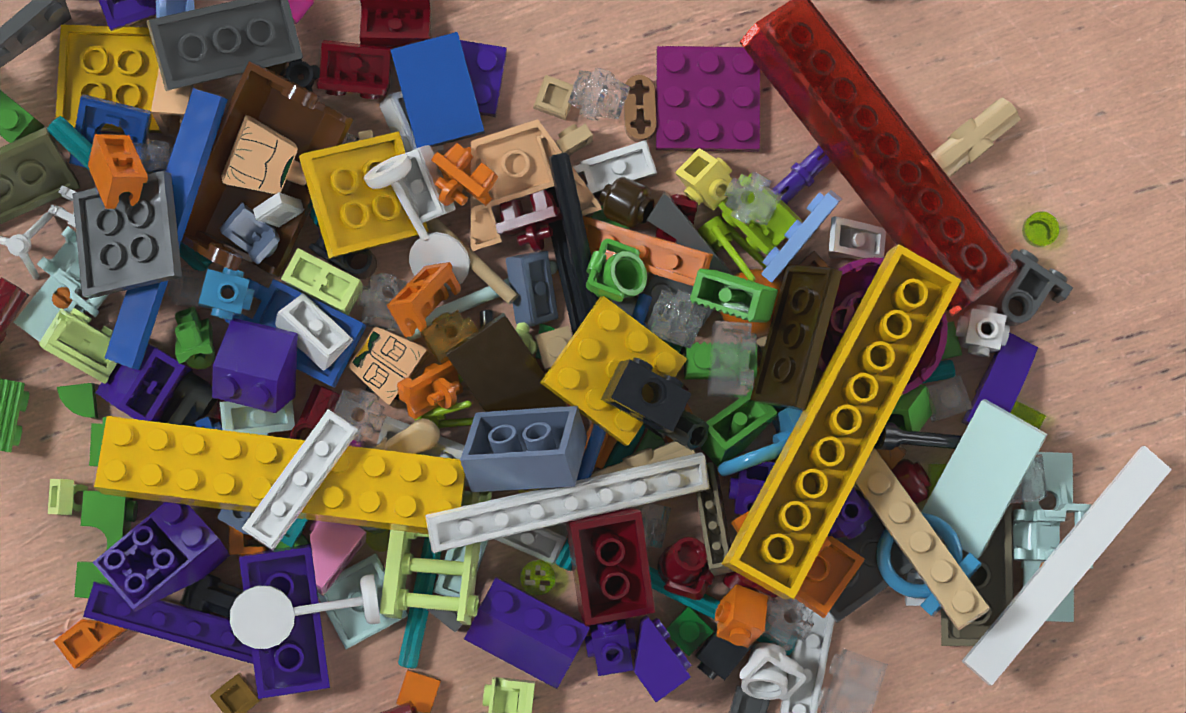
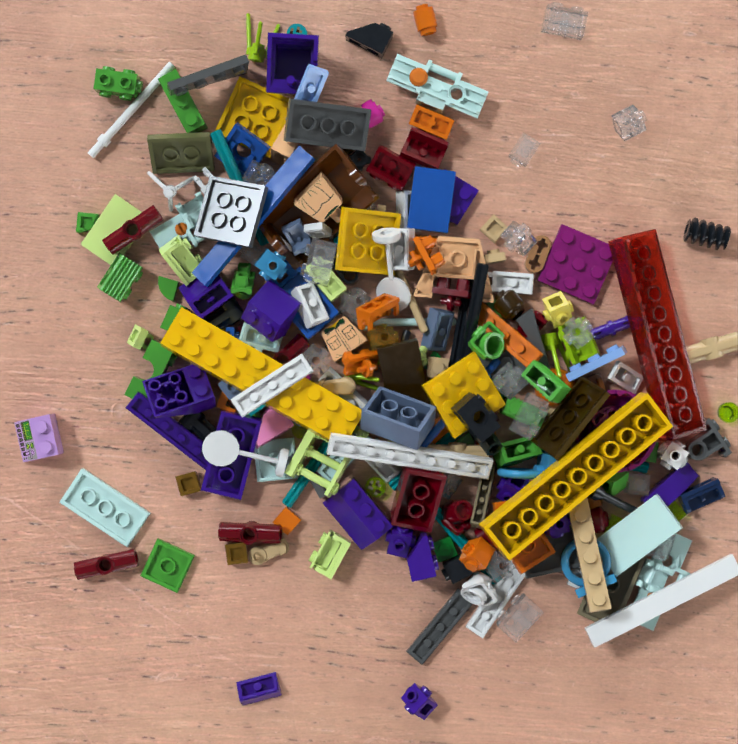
camera: 35 degrees right, 5 degrees up
orange tile [54,619,128,669] -> none
orange hinge [88,134,148,209] -> none
none -> clear brick [300,238,337,287]
none -> dark blue hinge [678,477,725,515]

